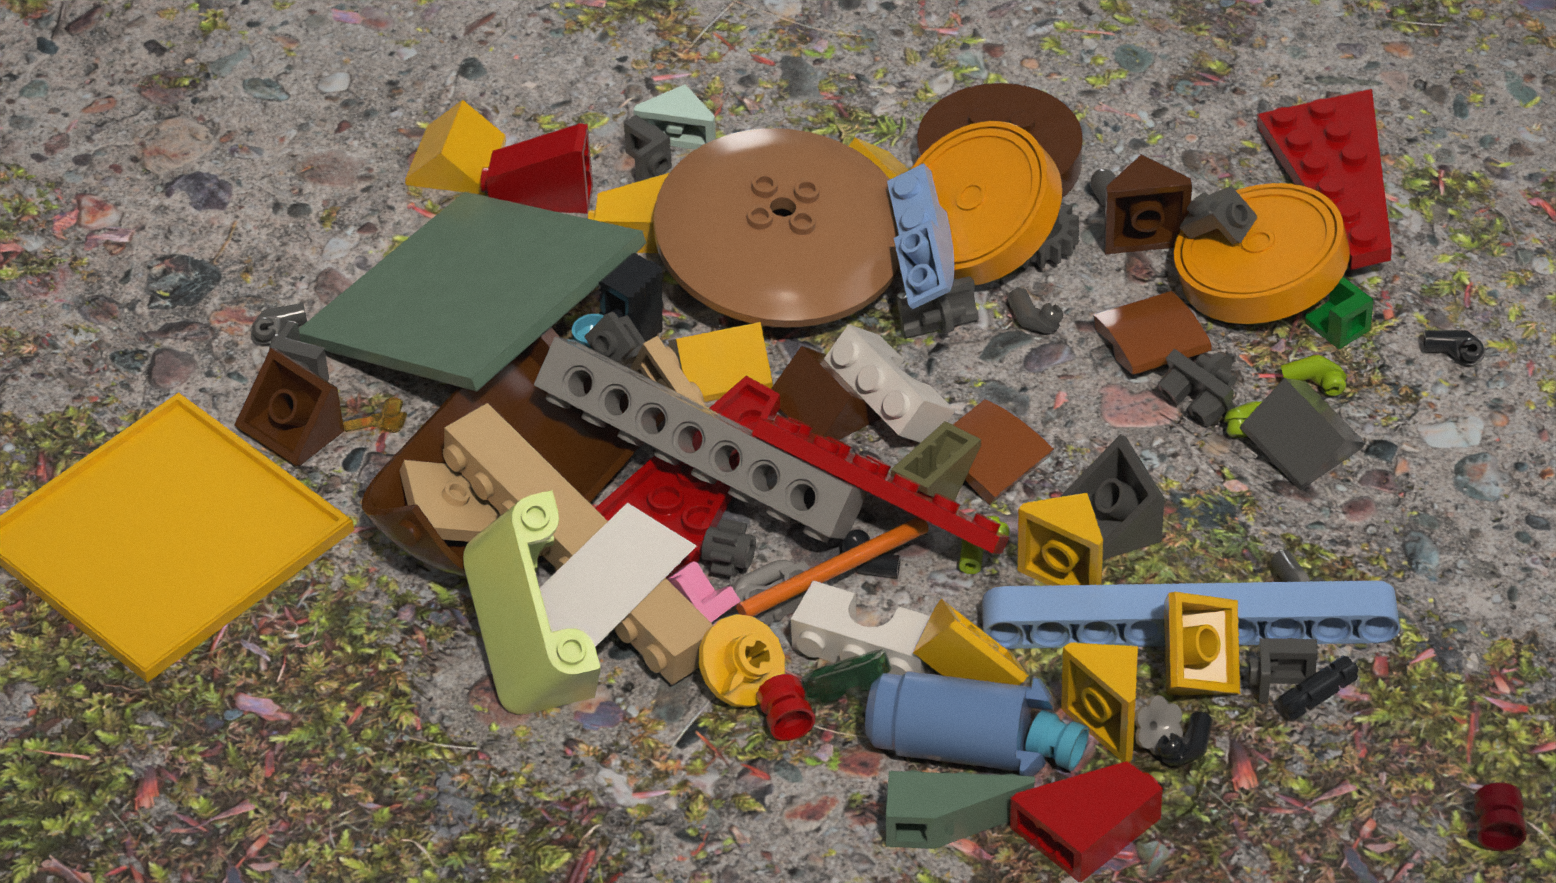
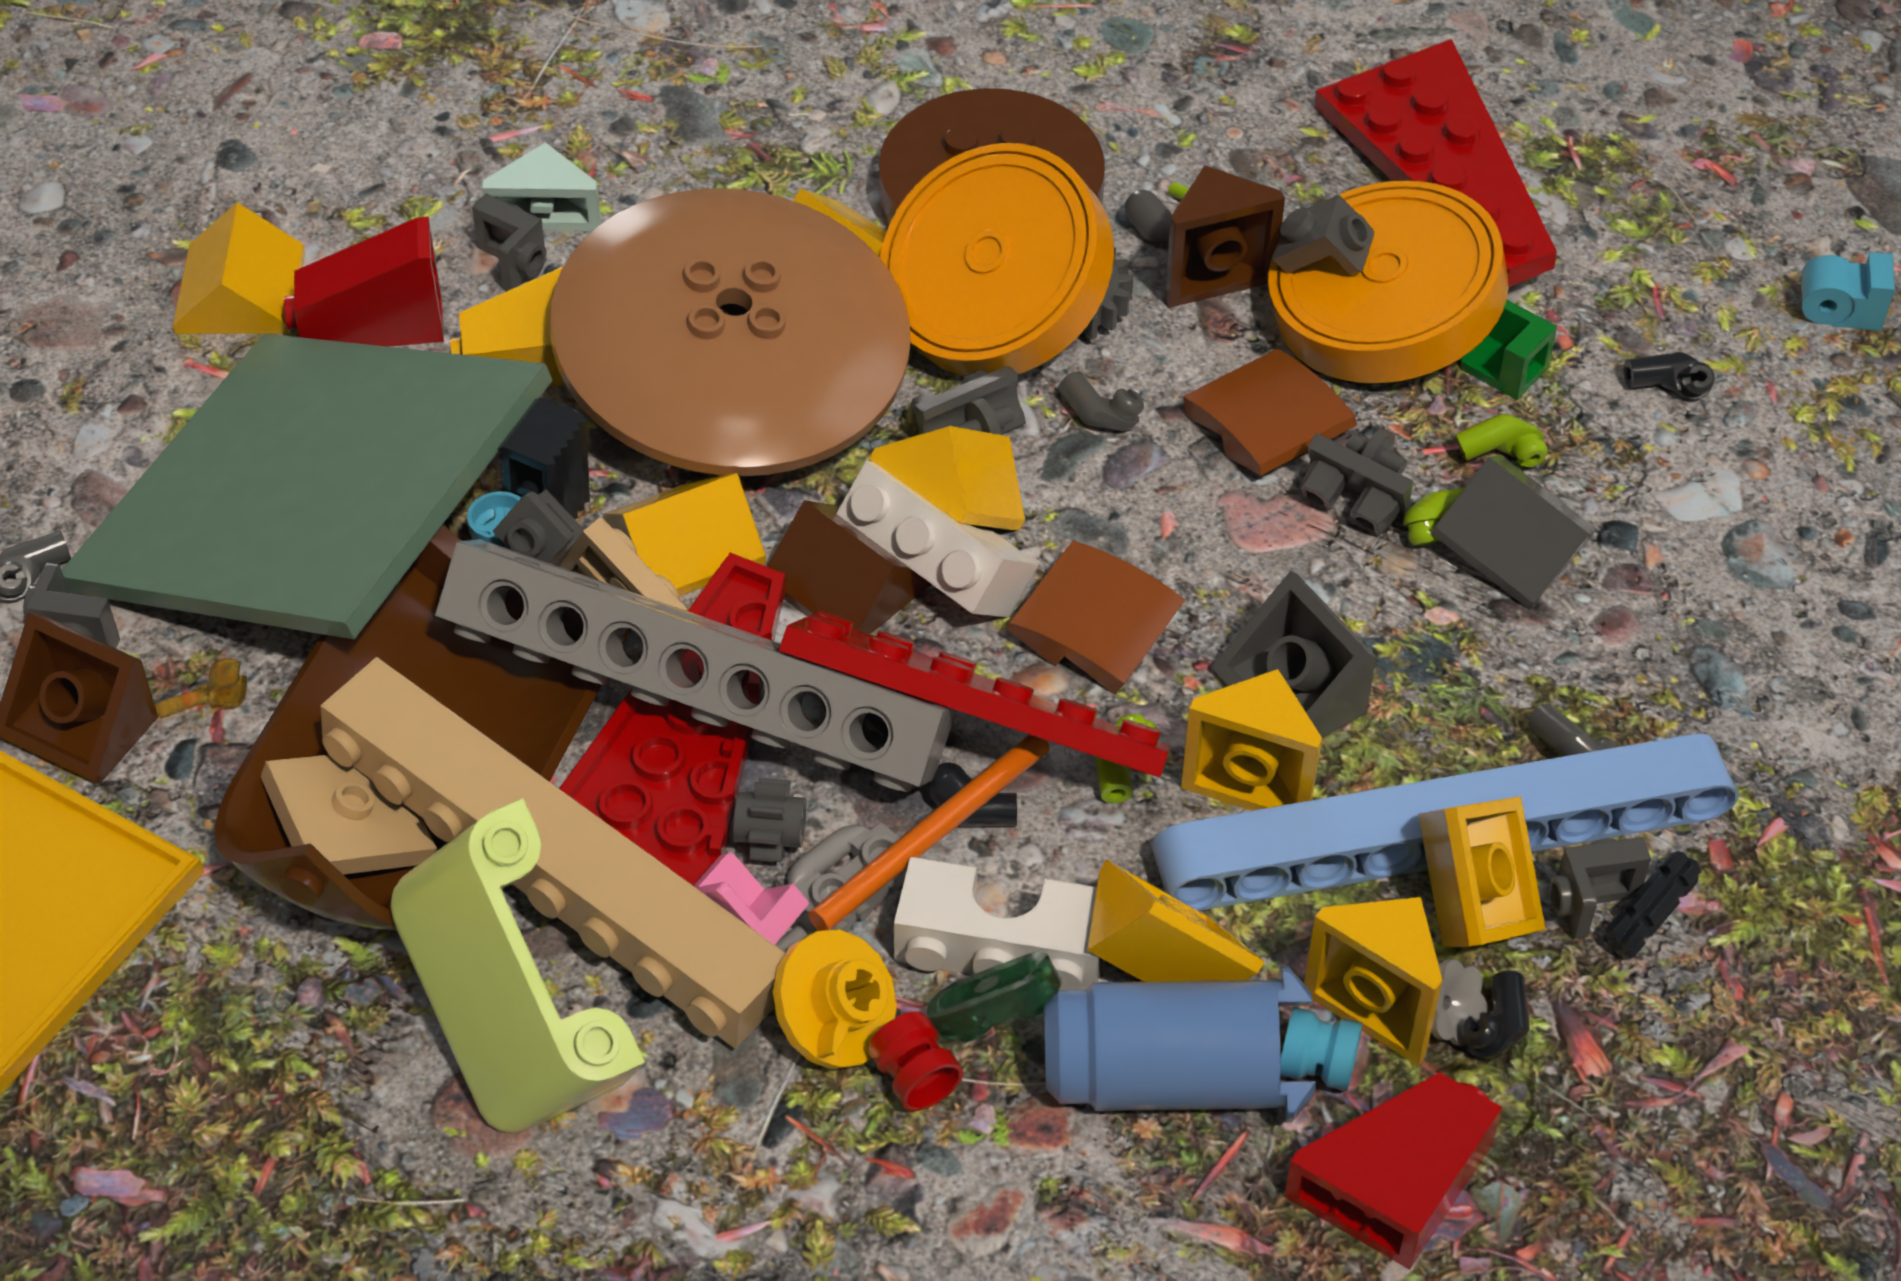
camera: 15 degrees left, 5 degrees up
white sticker [540,503,696,647] -> none
sand green slope [886,770,1035,849] -> none
light blue slope [887,163,954,309] -> none
olive slope [891,421,981,501] -> none
none -> yellow slope [869,426,1025,531]

